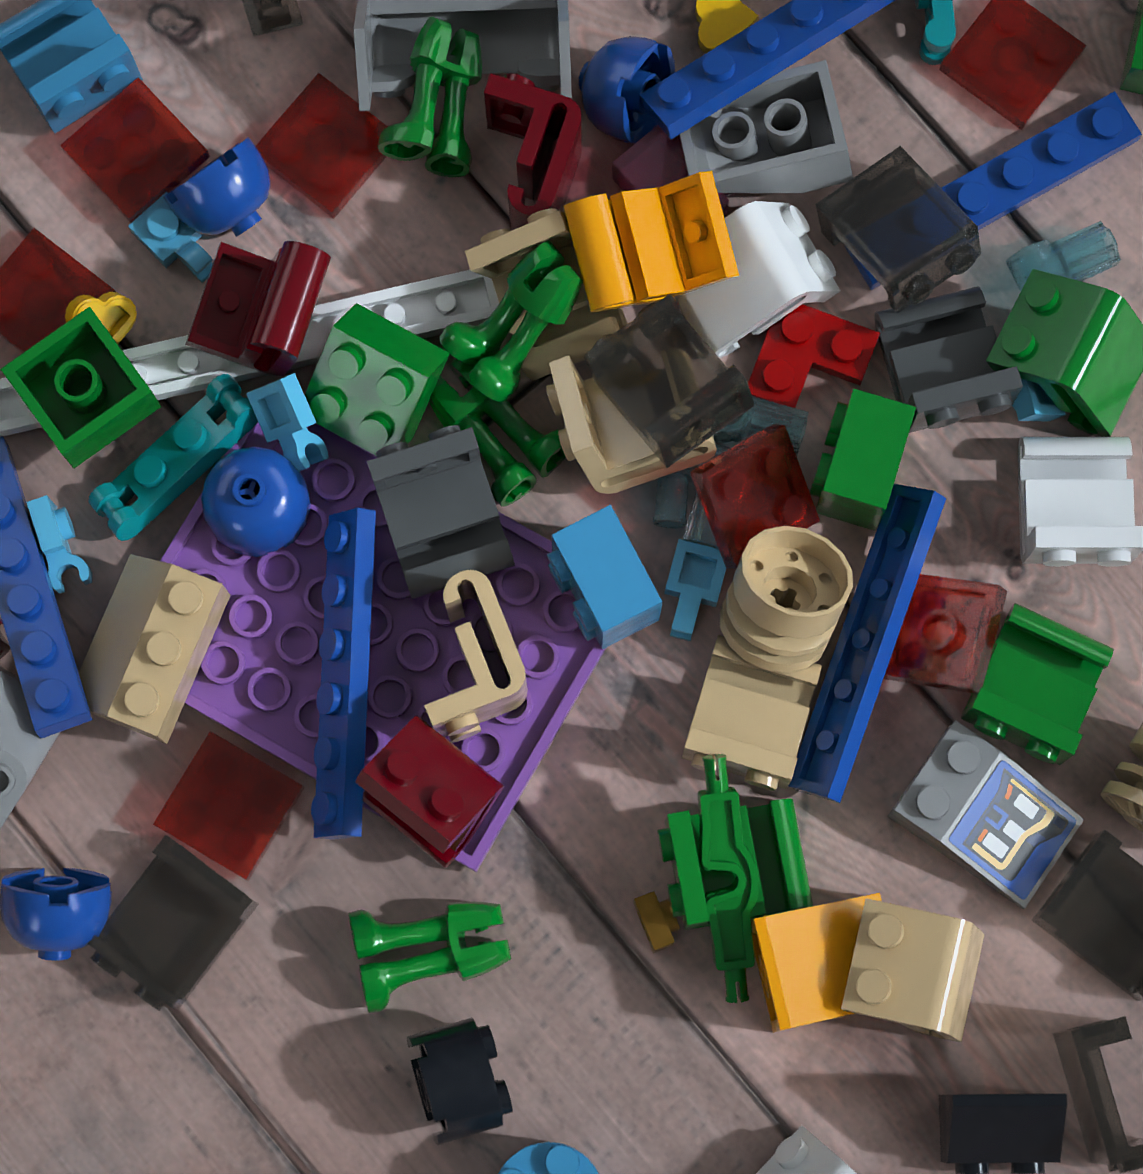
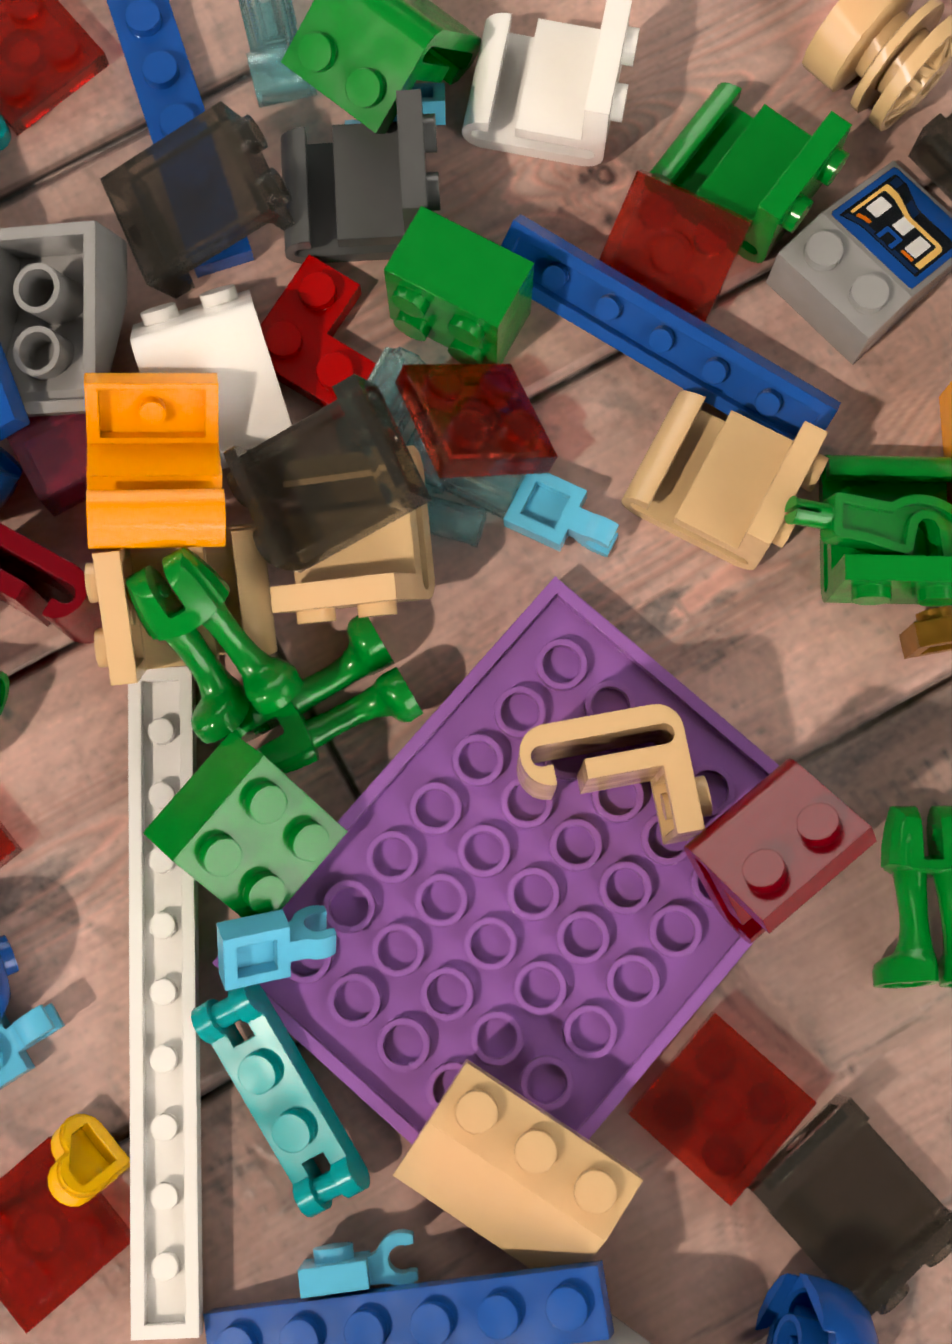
camera: 80 degrees left, 0 degrees up
green brick [1,306,161,468] -> none
dark red piece [185,241,331,376] -> none
blue cylinder [201,446,311,557] -> none
blue plate [311,507,376,840] -> none
dark grey piece [367,425,515,599] -> none
dark azure brick [547,504,663,650] -> none
tan wheel [720,526,853,673] -> none

